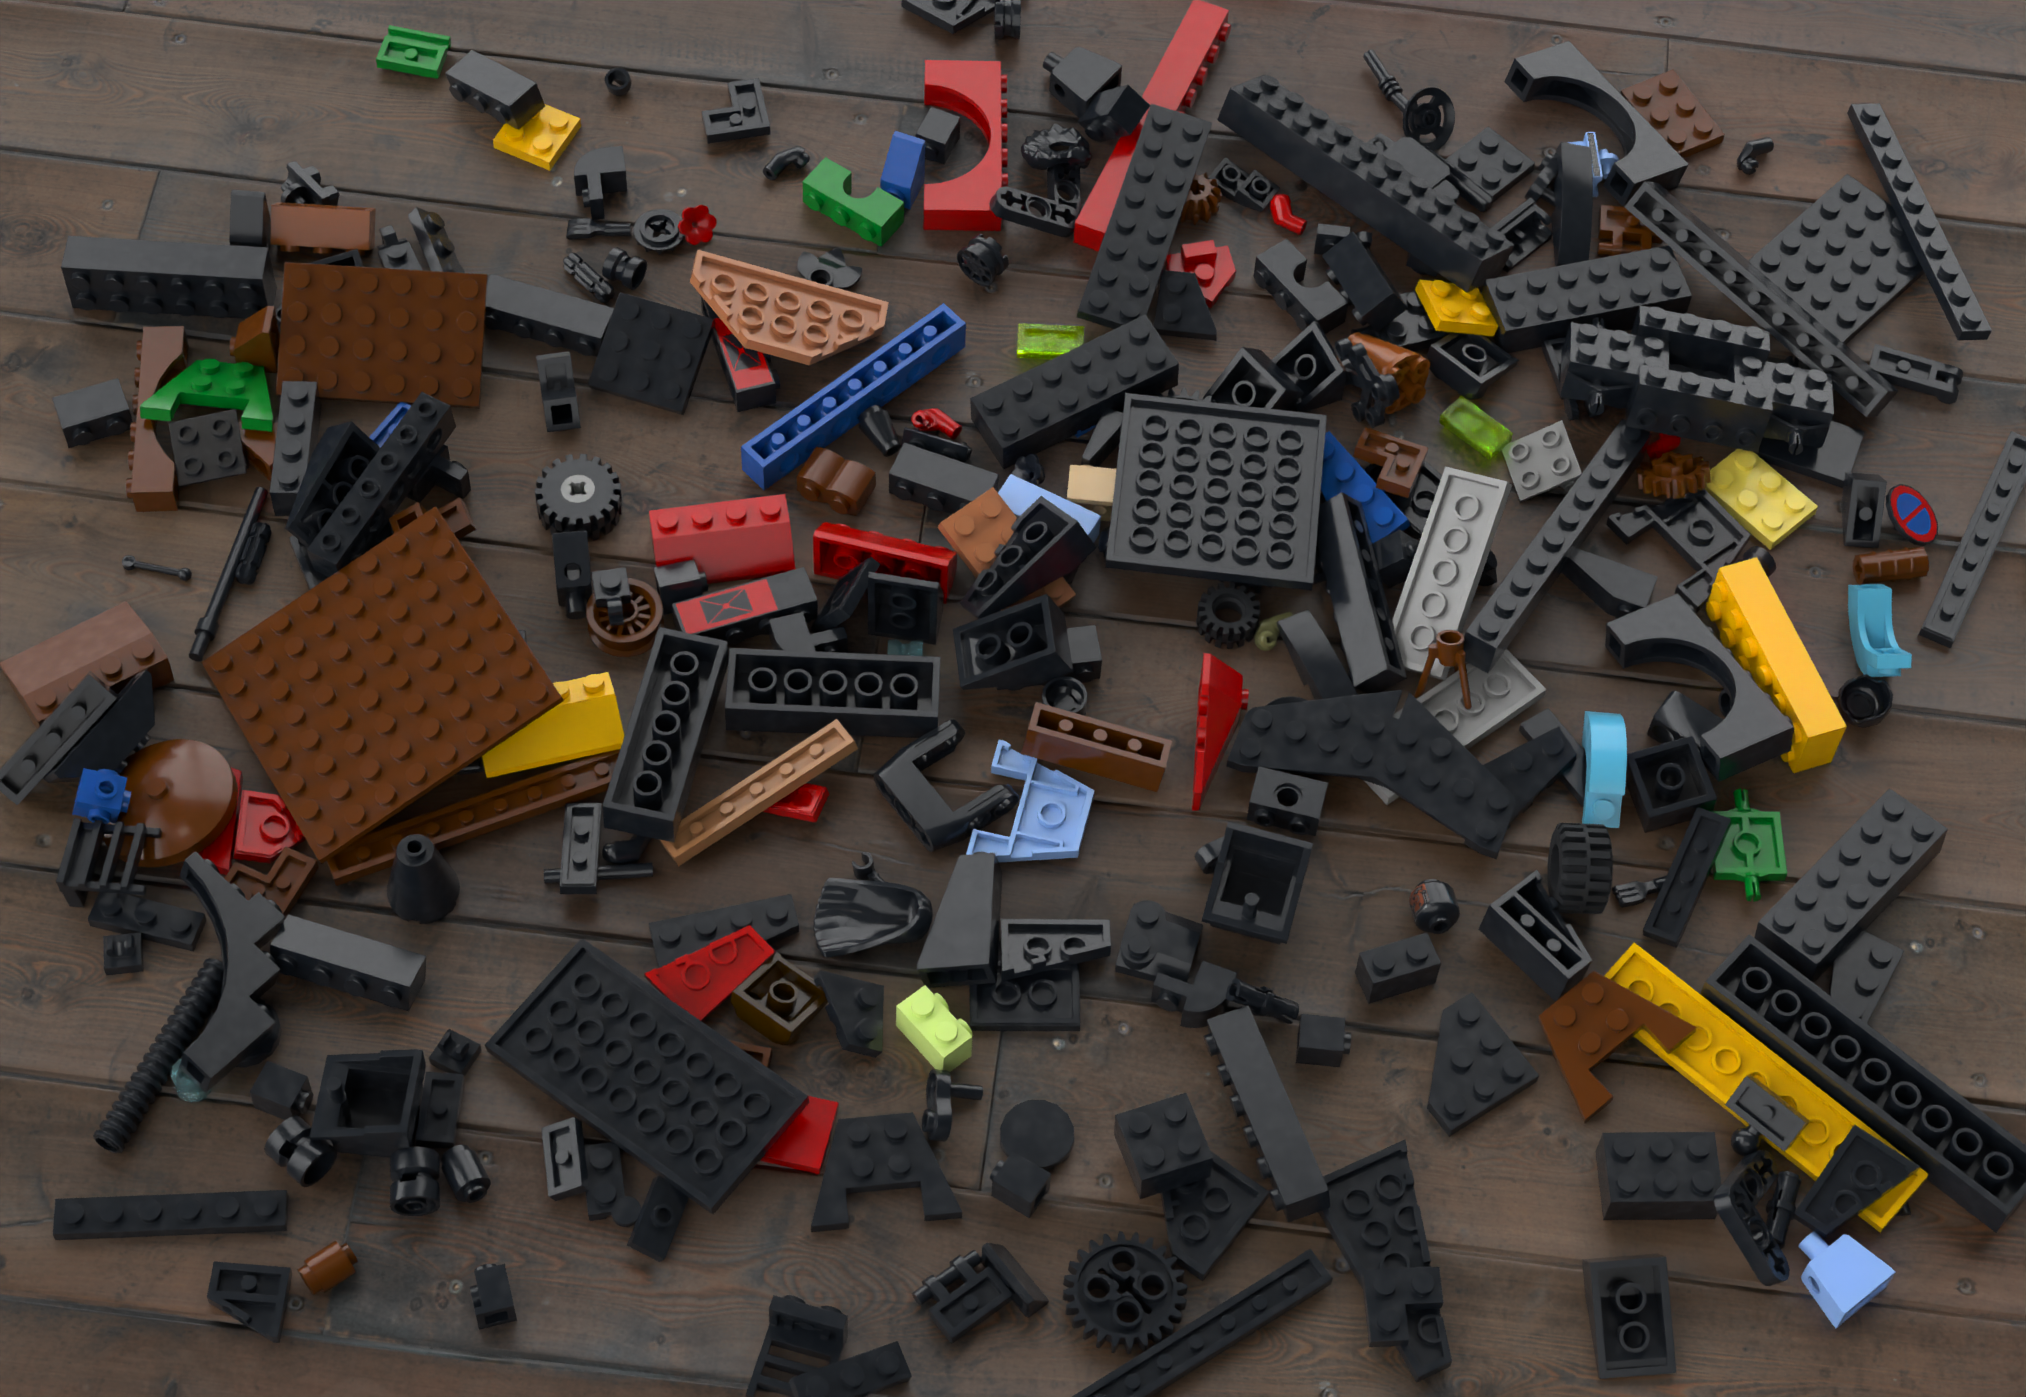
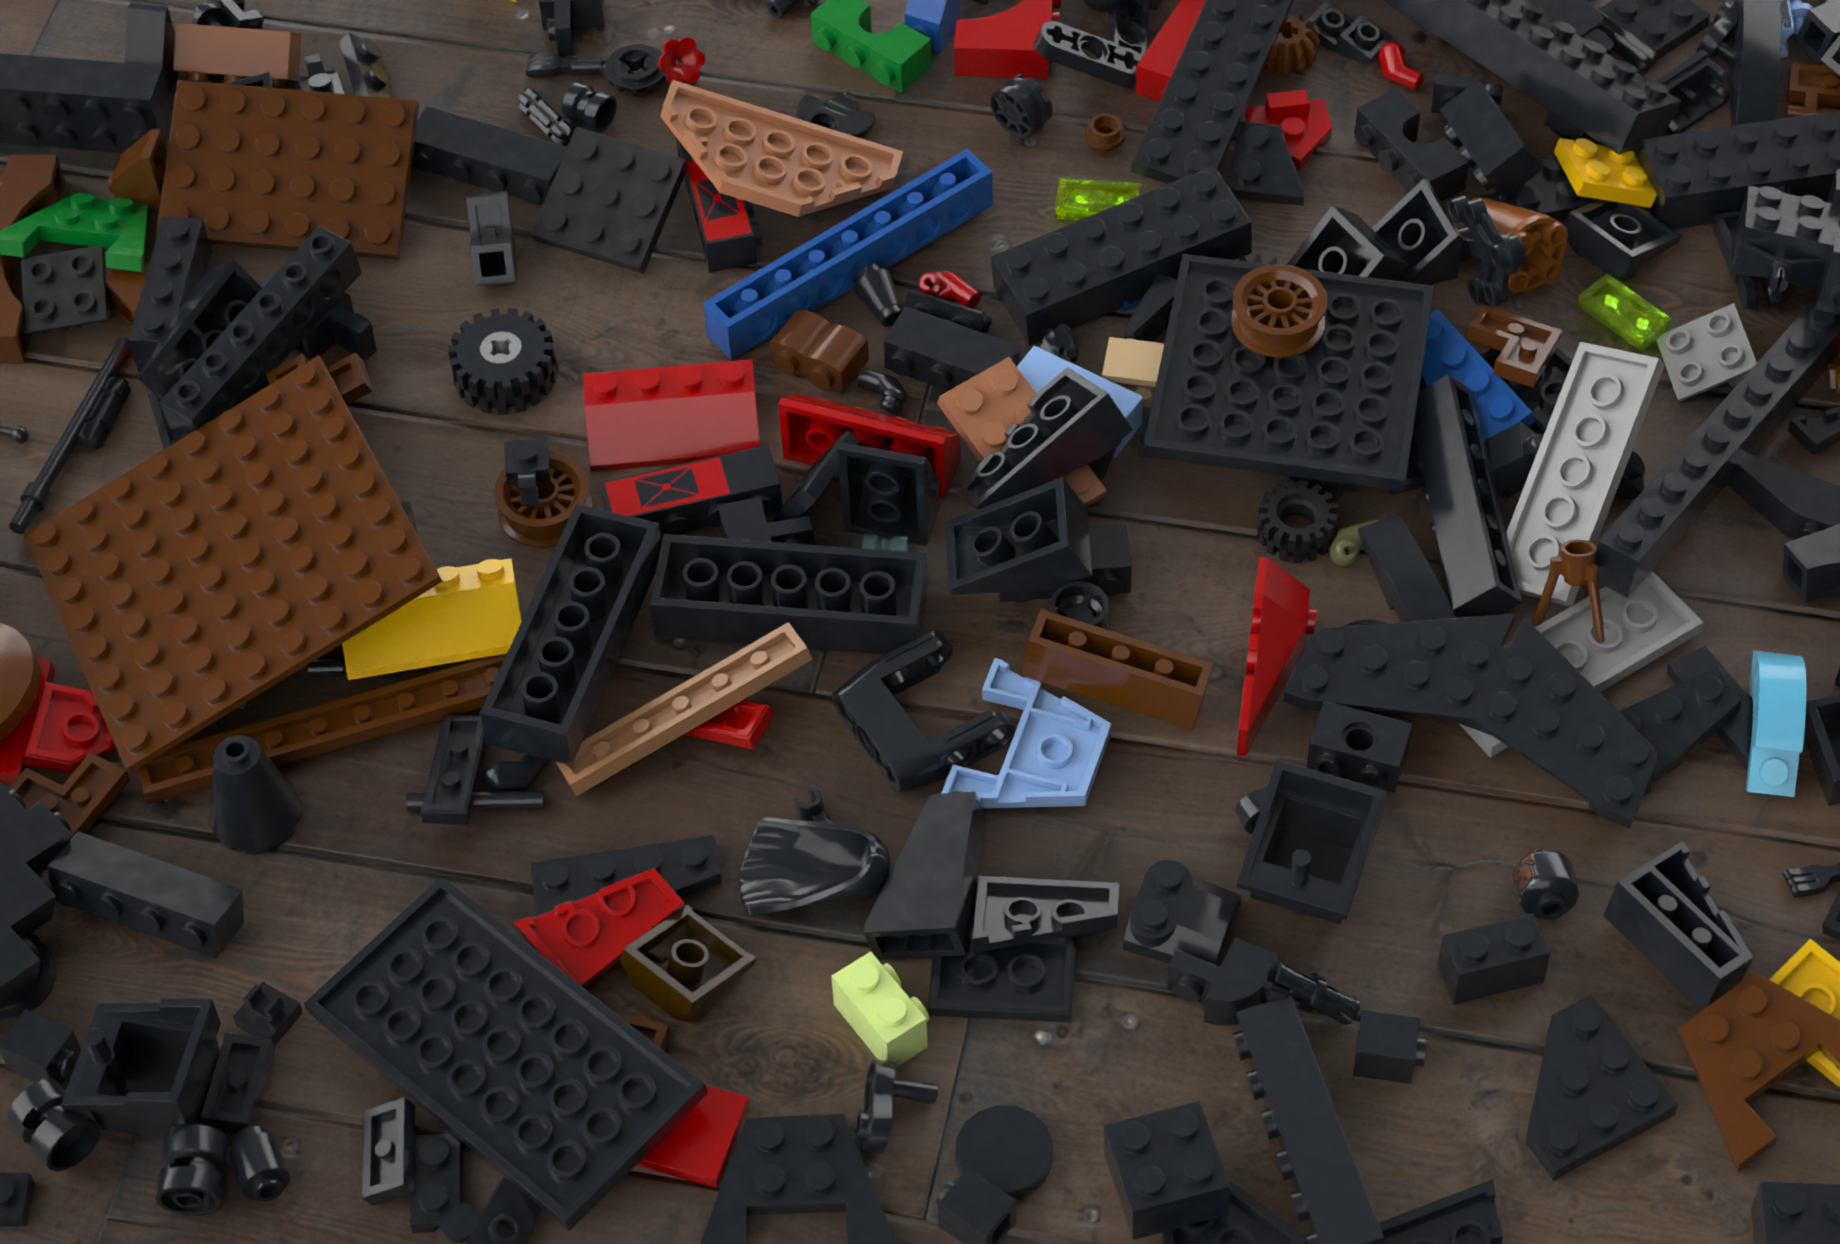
camera: 10 degrees right, 5 degrees down
black torso [552,531,593,619] -> none
black brick [653,559,708,615] -> none
black wing [814,970,884,1058] -> none
black tyre [1548,823,1613,914] -> none
none -> black arm [857,368,908,415]
none -> reddish brown plate [1086,113,1126,151]
none -> reddish brown wheel [1231,264,1328,358]

